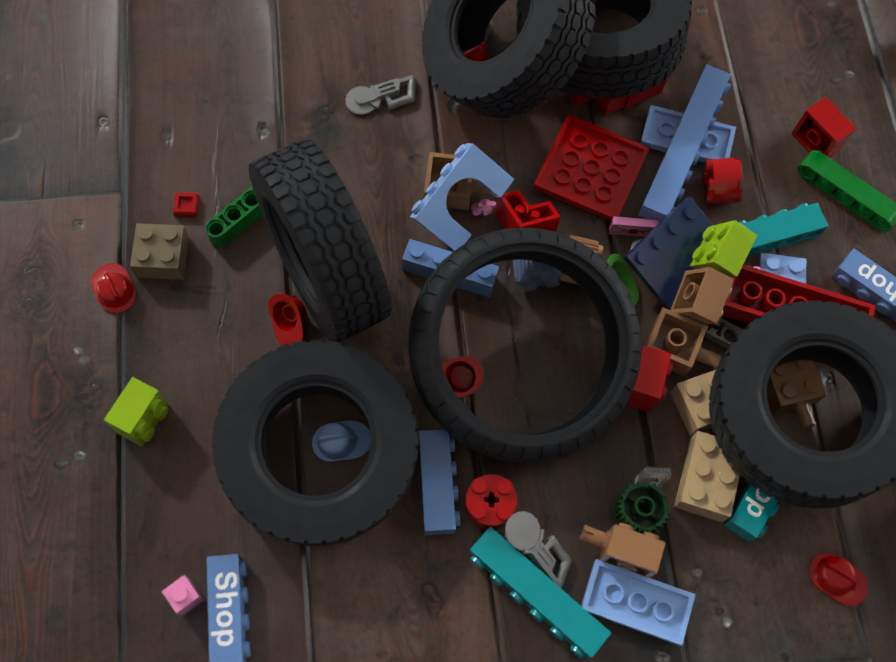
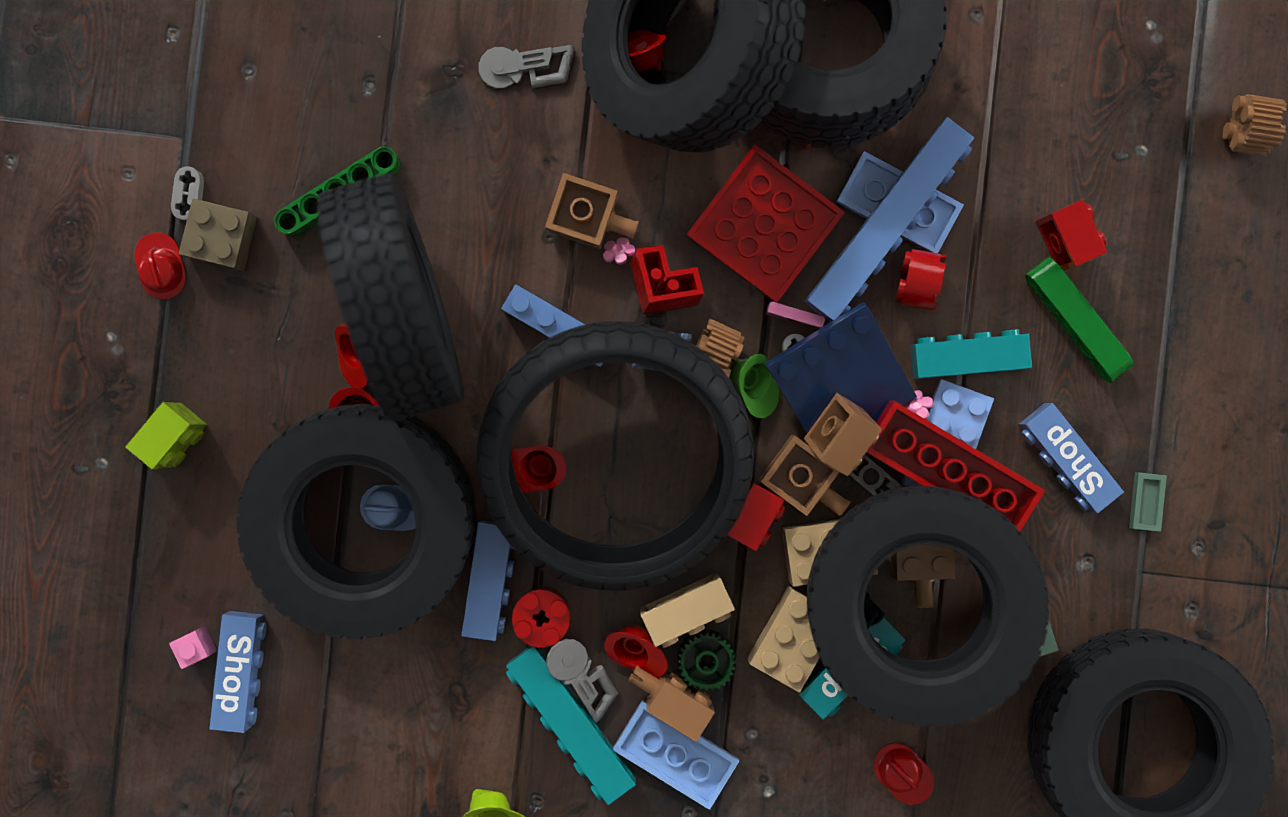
camera: 15 degrees right, 20 degrees up
red tile [173,193,200,217] -> none
light blue arch [410,143,514,251] -> none
clear tile [635,467,671,487] -> none
lime brick [690,220,758,278] -> none
none -> light grey beam [171,166,204,222]
none -> red piece [604,625,668,677]
none -> tan brick [640,572,735,648]

